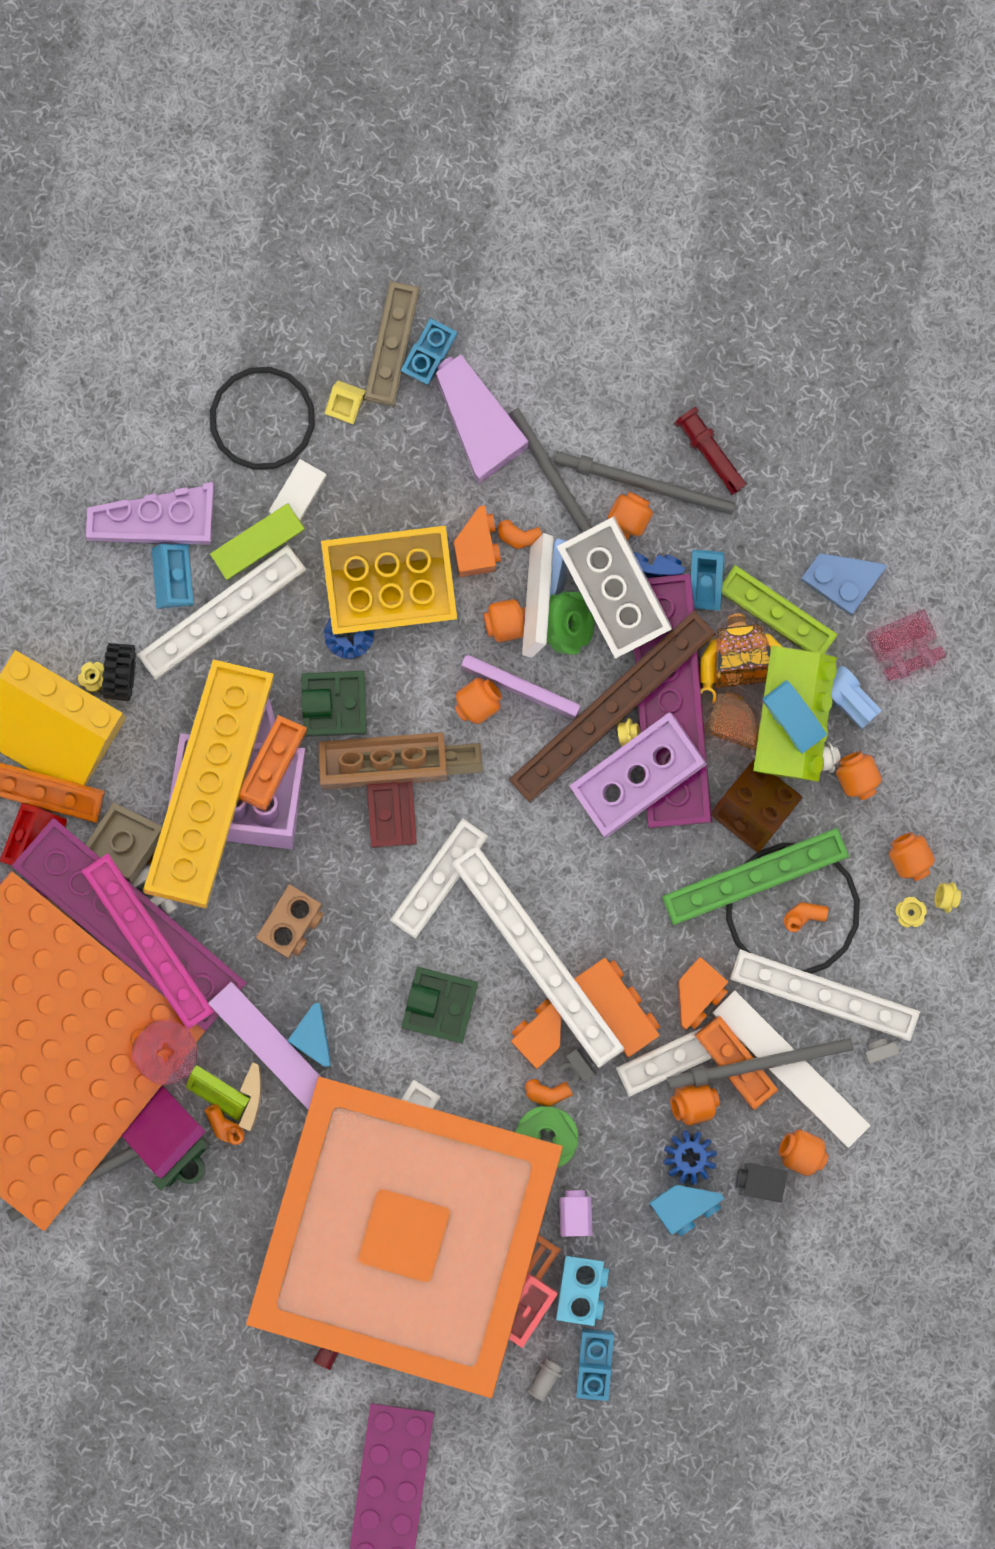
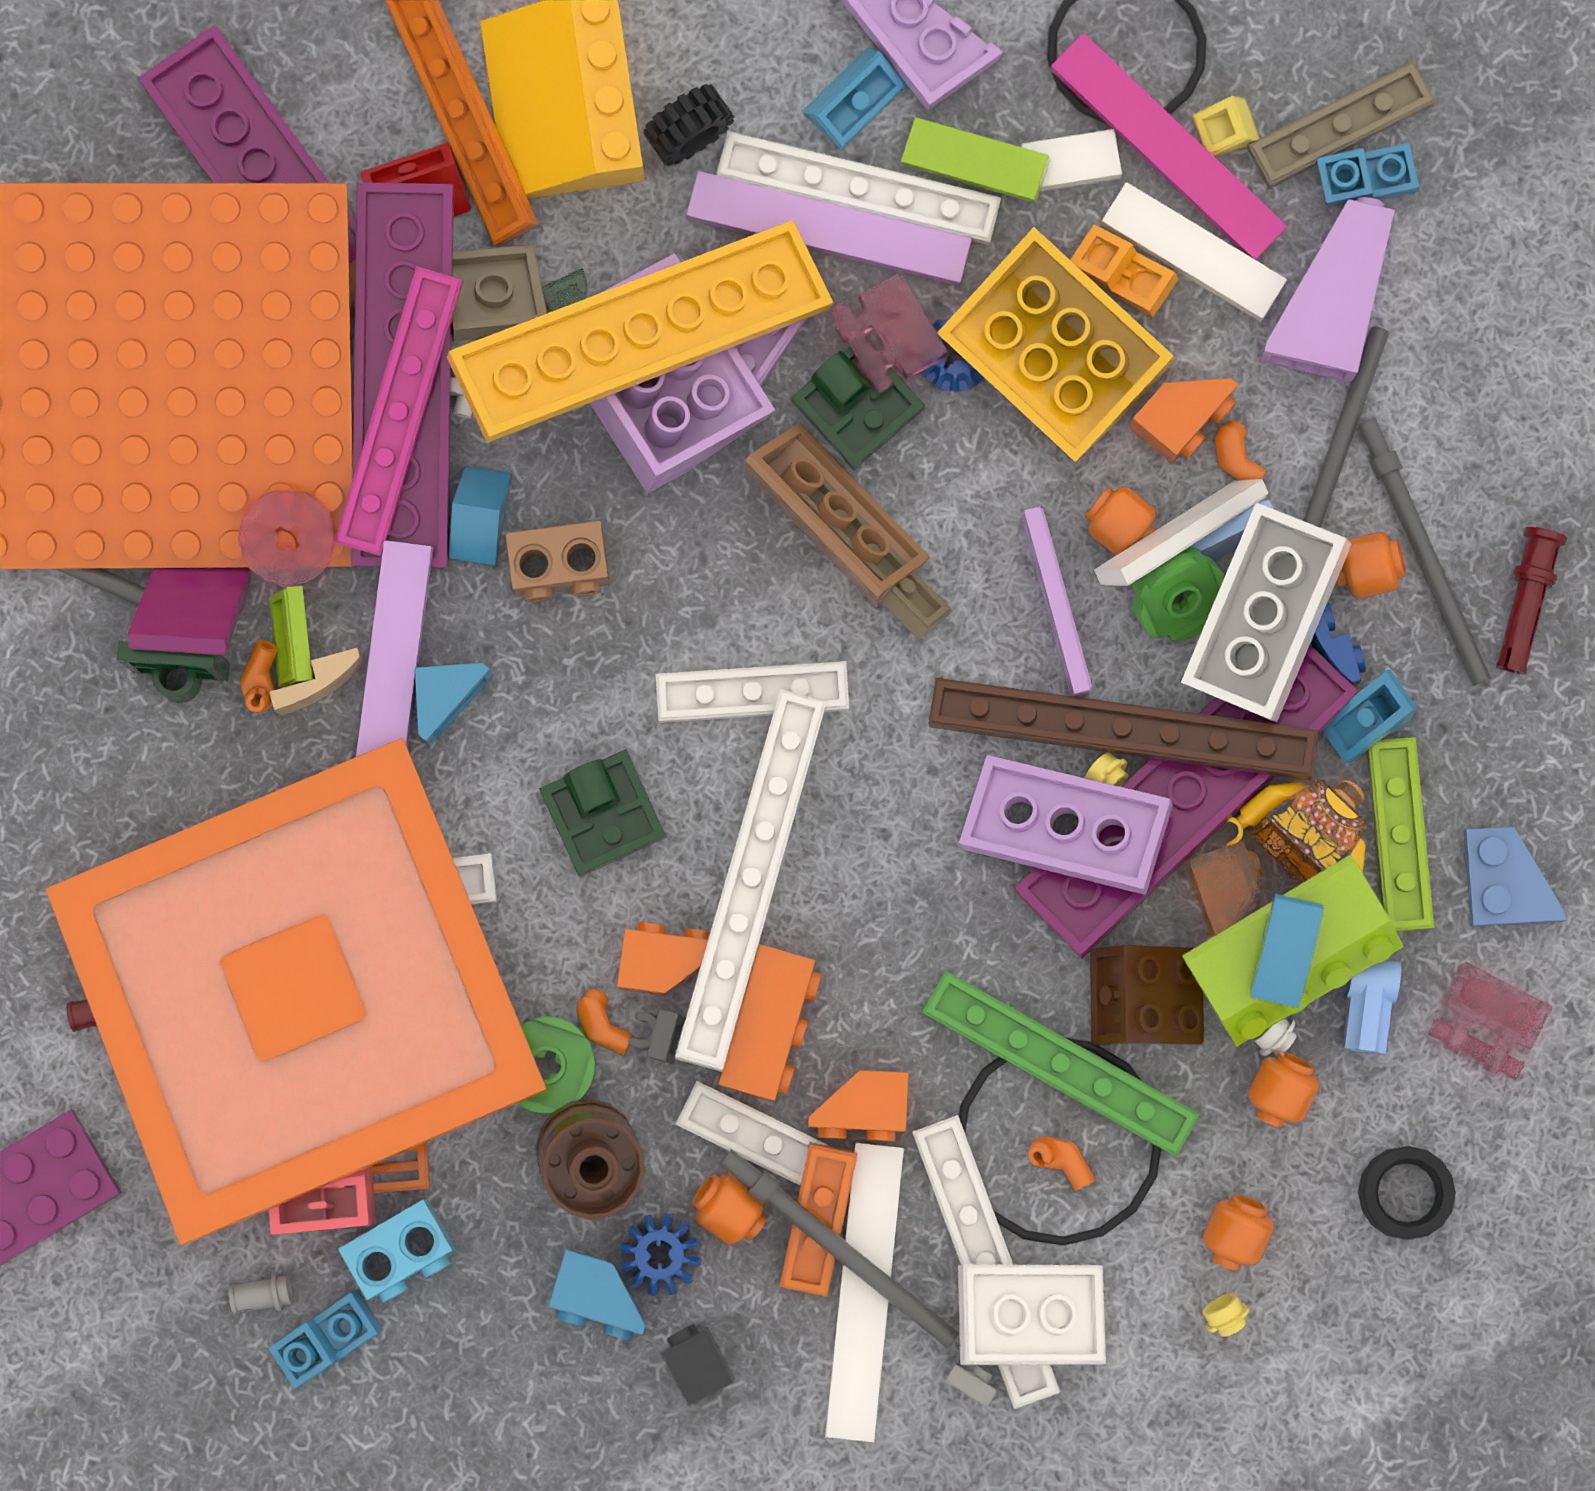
camera: 55 degrees right, 0 degrees up
light yellow plate [78,662,104,692] -> none
orange tile [239,715,307,811] -> none
dark red plate [367,781,417,848] -> none
orange head [455,678,502,724] -> none
lavender brick [559,1190,593,1237] -> none
orange head [778,1129,828,1176] -> none
light yellow plate [895,897,927,928] -> none
none -> dark azure slope [449,466,512,567]
none -> reddish brown wheel [536,1099,645,1220]
none -> clear green tile [542,268,588,312]
none -> lavender tile [686,171,972,286]
none -> clear pink plate [830,273,948,392]
none -> white tile [958,1265,1106,1365]
none -> dark pink tile [1050,33,1288,260]
none -> light orange slope [1070,224,1178,318]
none -> white tile [1101,182,1287,322]
none -> black tyre [1358,1146,1456,1240]

